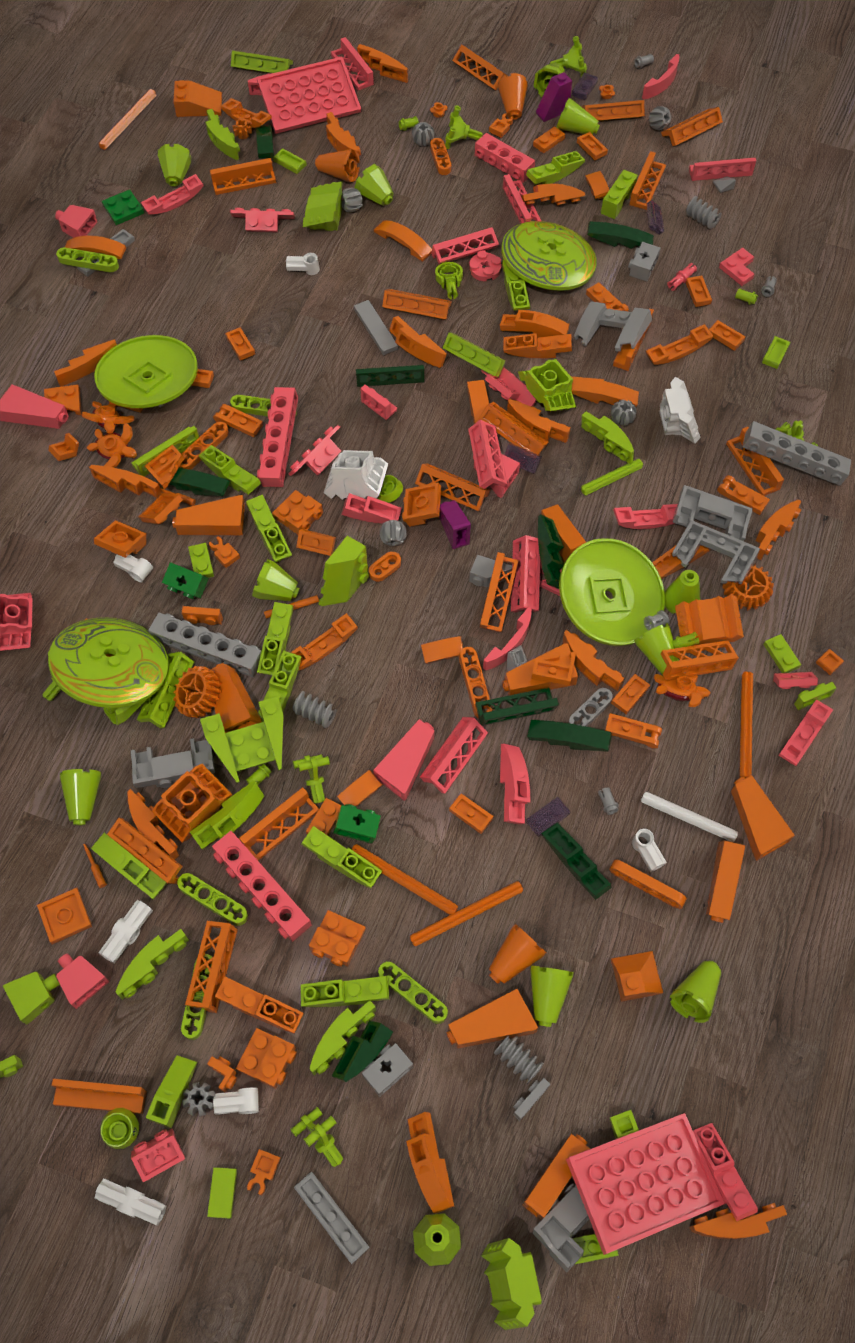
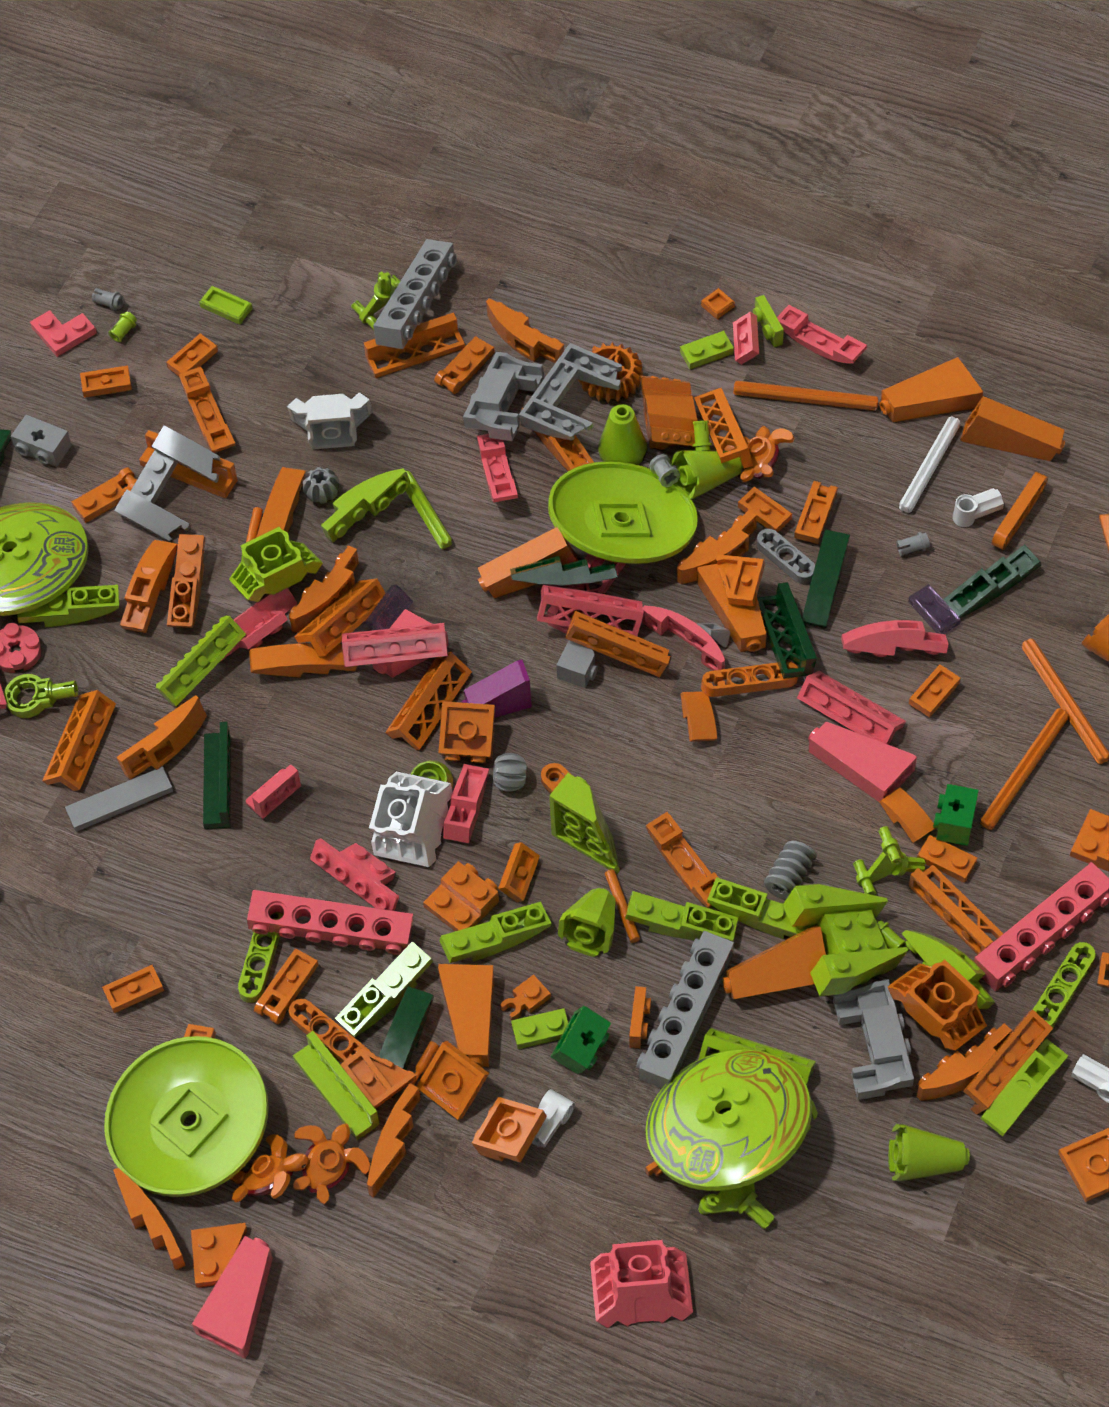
camera: 85 degrees left, 5 degrees down
orange bracket [48,433,79,461] -> none
orange piece [83,844,107,888] -> none
orange gear [173,666,222,718] -> none
lime slope [301,826,382,889] -> none
coral pin [667,263,697,291] -> none

